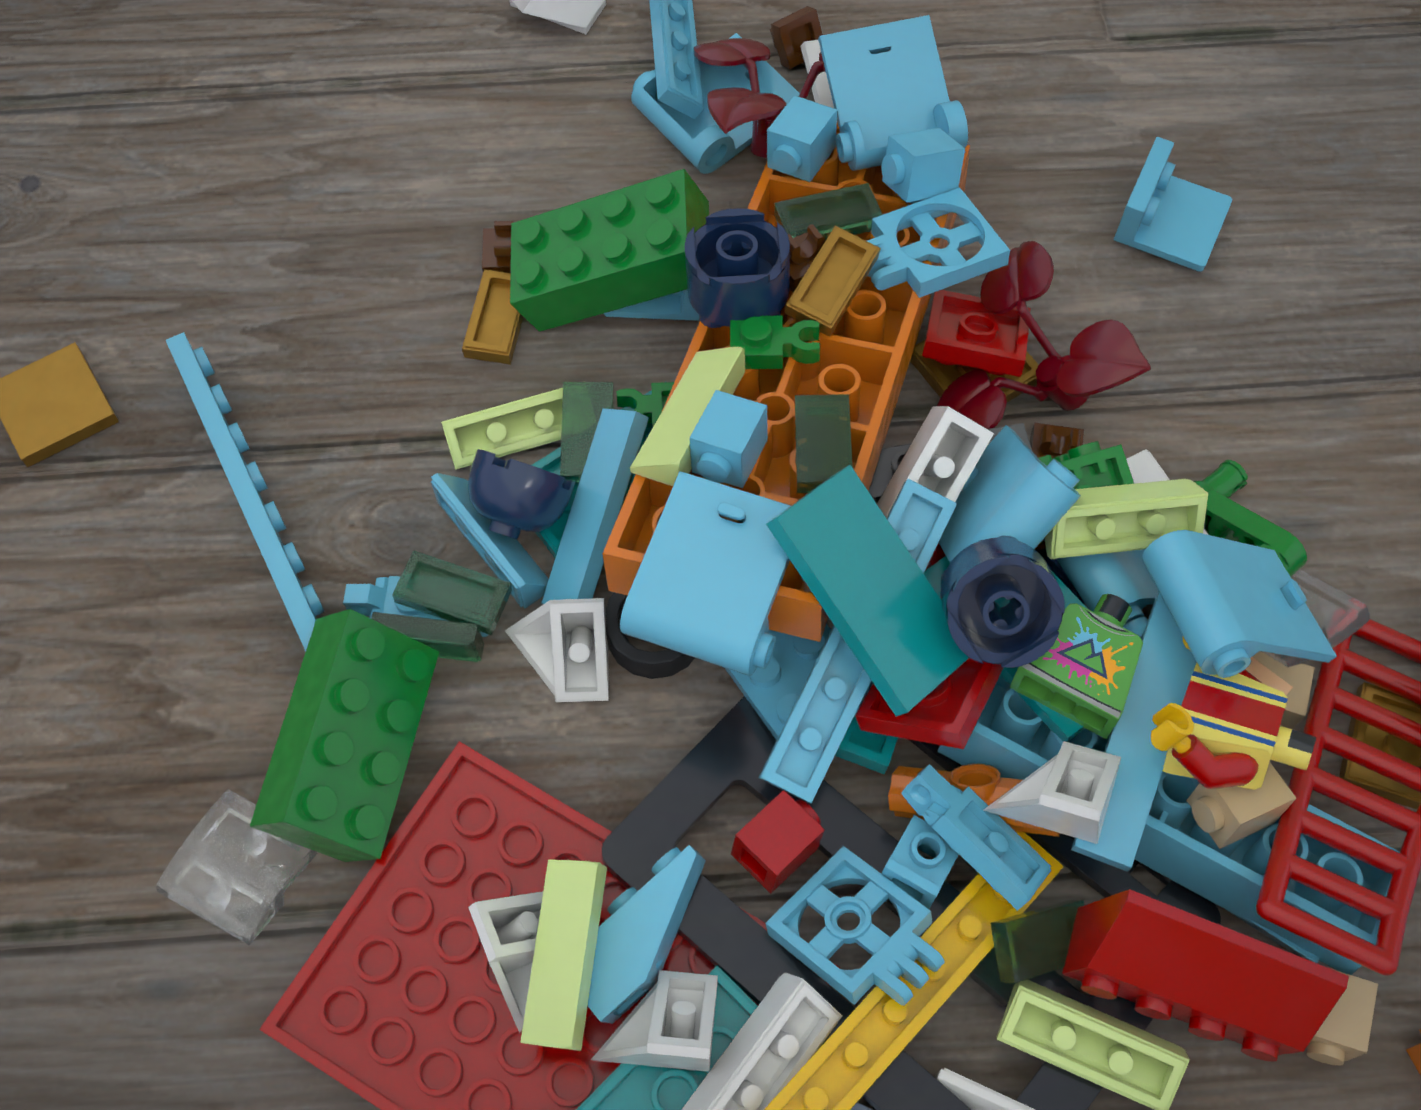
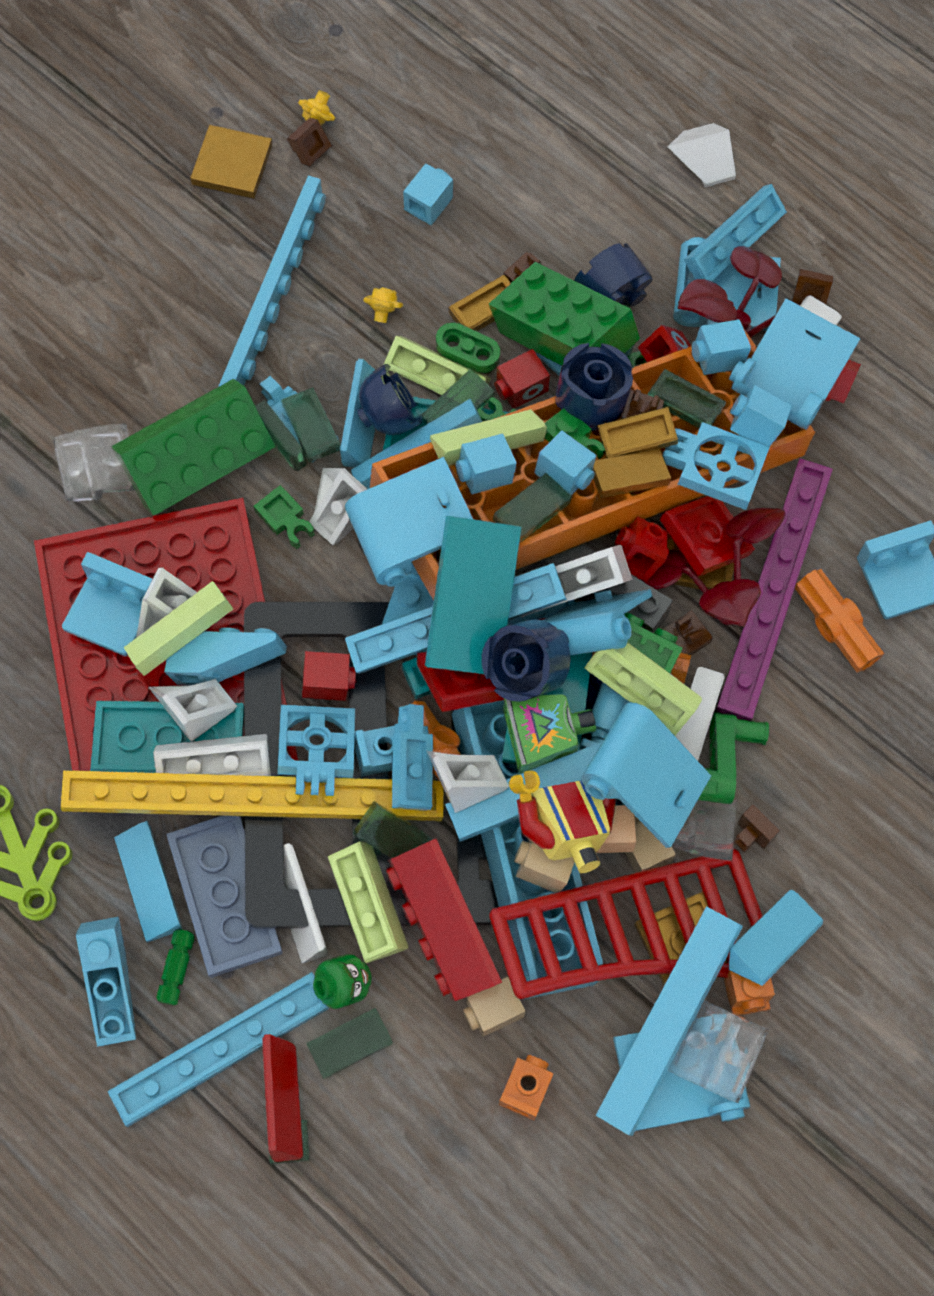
camera: 45 degrees right, 5 degrees up
none -> medium azure bracket [62,552,153,656]
none -> green plate [253,485,315,549]
none -> reddish brown tile [287,117,332,166]
none -> yellow plant [298,90,336,125]
none -> yellow plant [363,287,403,323]
none -> medium azure brick [403,163,453,225]
none -> green plate [436,323,500,373]
none -> red brick [494,349,550,409]
none -> medium azure brick [534,430,597,498]
none -> dark blue brick [574,243,653,307]
none -> pearl gold tile [592,448,671,498]
none -> red brick [615,516,669,582]
none -> red brick [637,325,692,362]
none -> magenta plate [716,458,833,721]
none -> reddish brown tile [734,804,780,852]
none -> orange piece [795,569,884,673]

